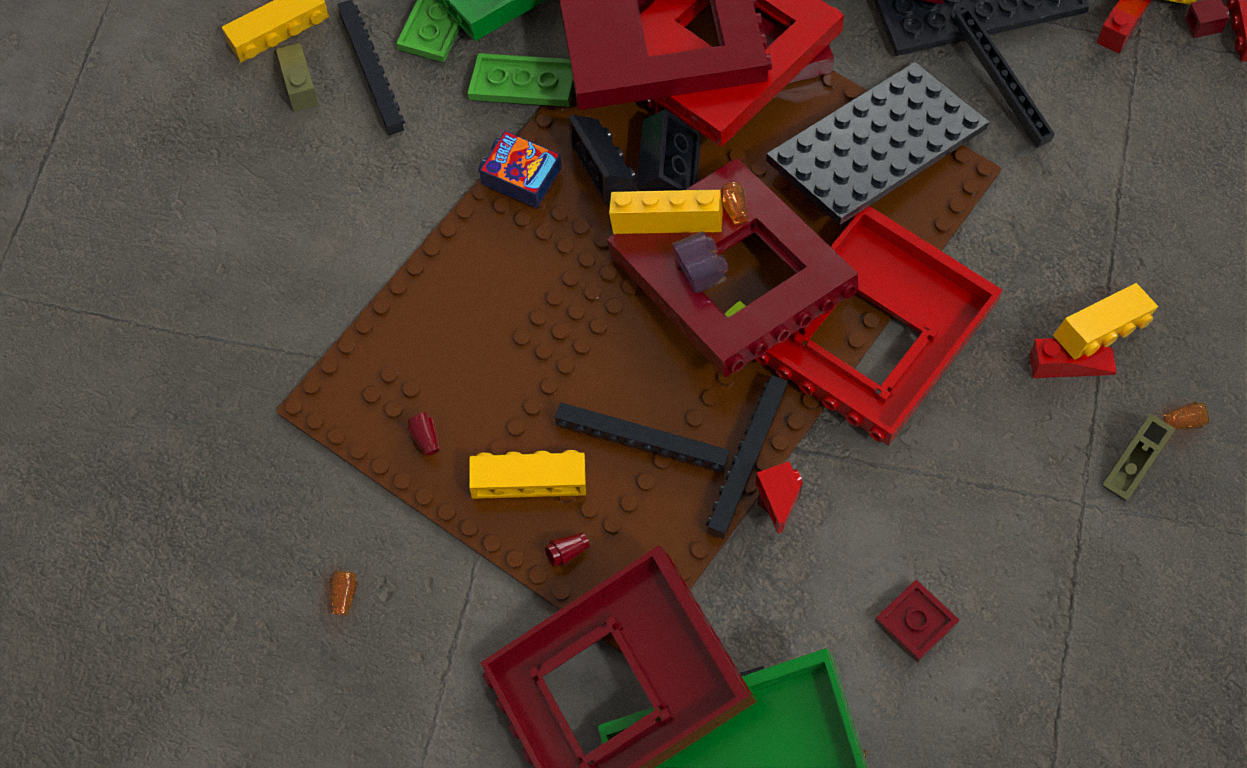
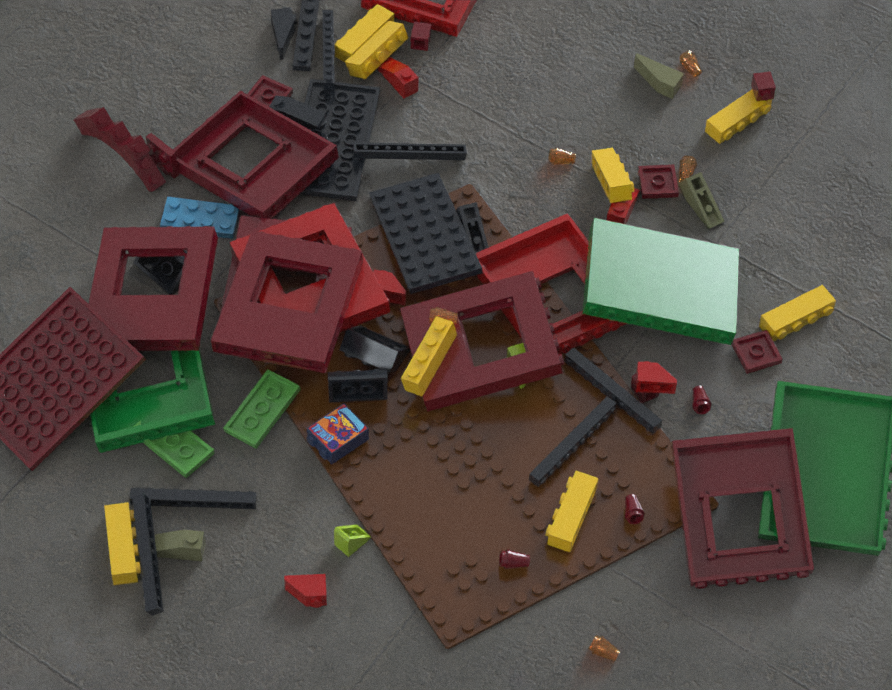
camera: 70 degrees left, 10 degrees down
clear purple brick [672,231,729,294] -> none
none -> black piece [132,493,164,616]
none -> red slope [284,574,327,608]
none -> lime slope [334,524,371,557]
none -> red slope [373,269,406,305]
none -> black slope [456,202,489,253]
none -> clear orange cone [548,147,576,165]
none -> panel [582,218,739,345]
none -> dark red plate [638,164,679,199]
none -> dark red cone [692,386,712,414]
none -> yellow brick [759,285,836,342]

